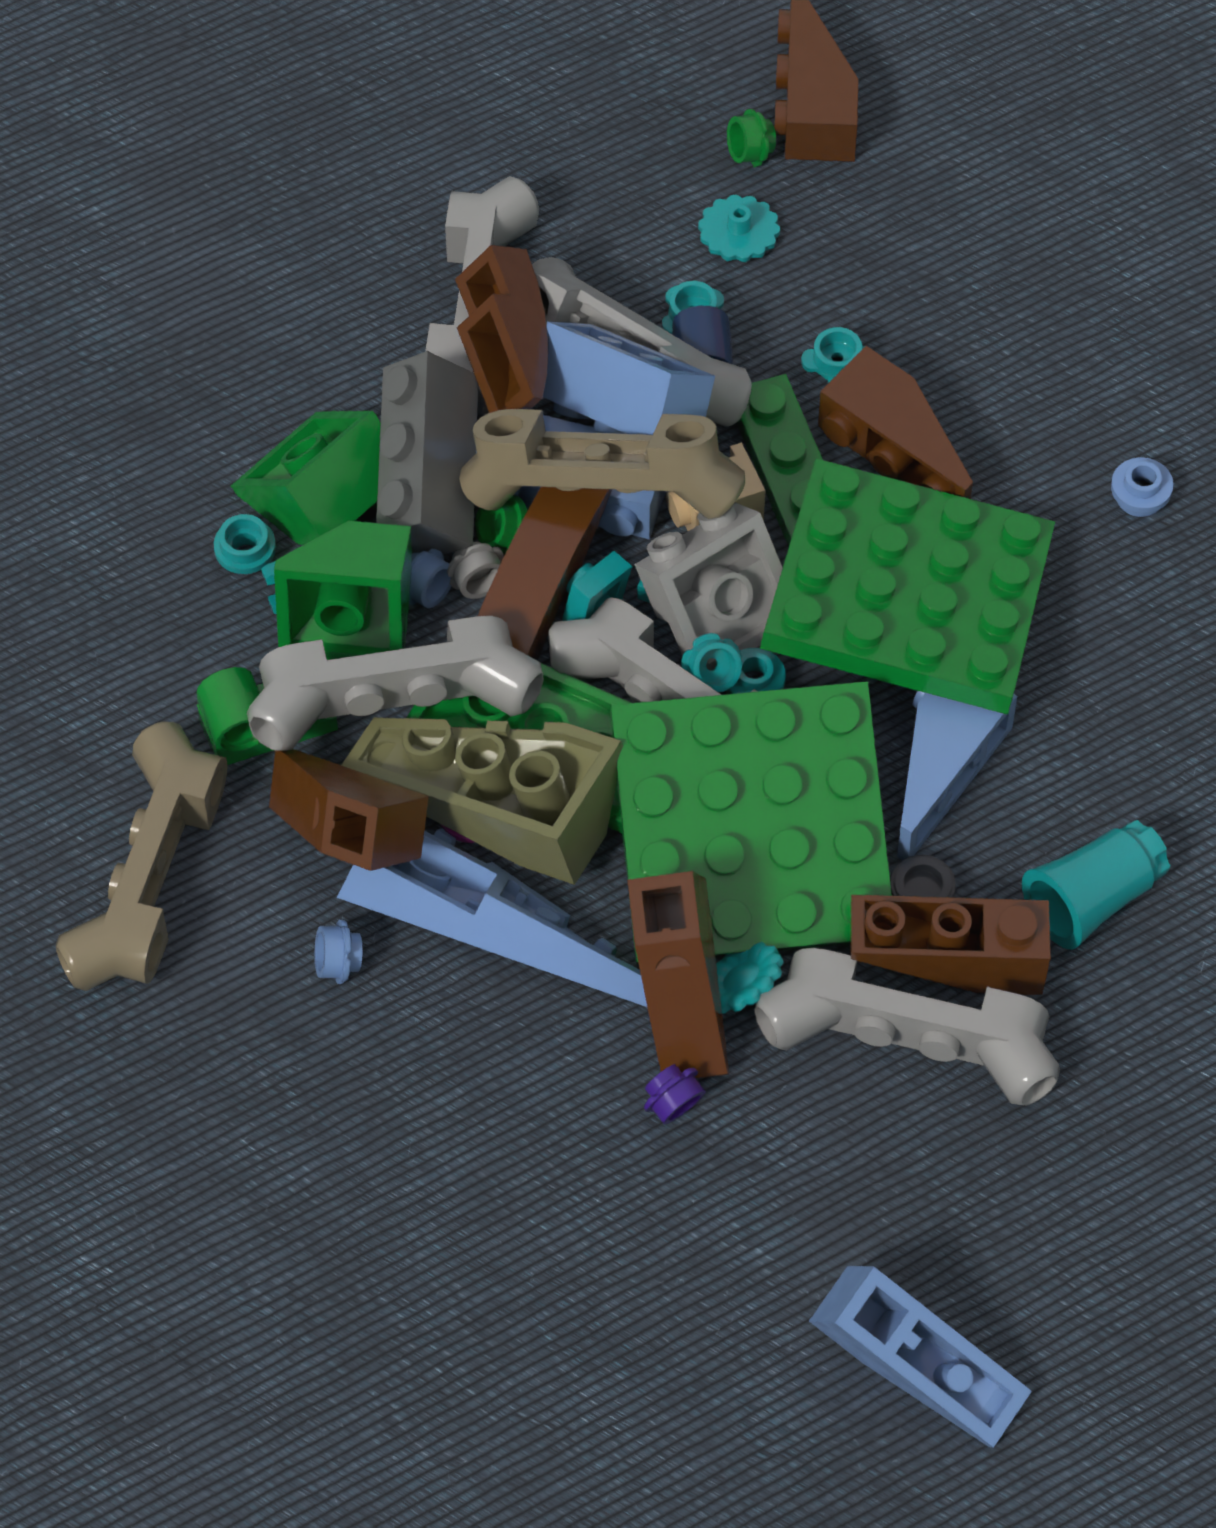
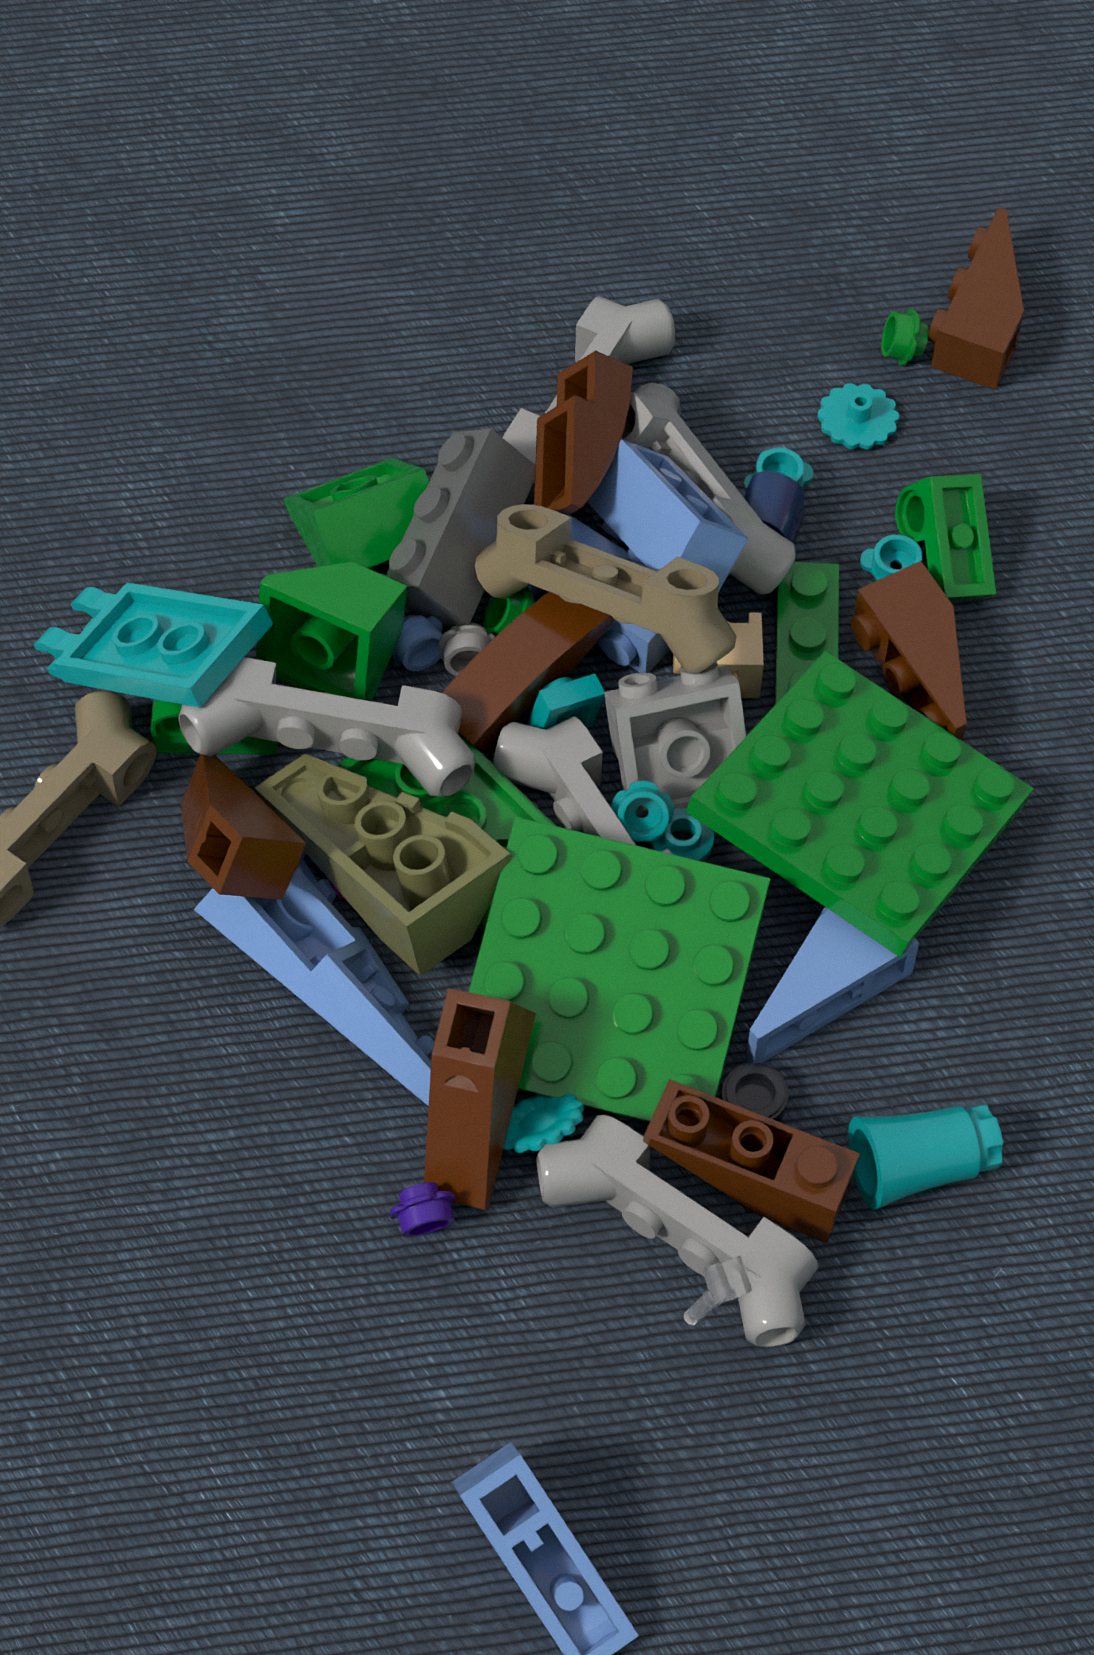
camera: 20 degrees right, 0 degrees up
teal plate [214,514,276,574] -> none
medium blue plate [314,920,363,984] -> none
none -> teal tile [33,582,273,708]
none -> clear hand [684,1256,752,1325]
none -> green plate [895,474,996,600]

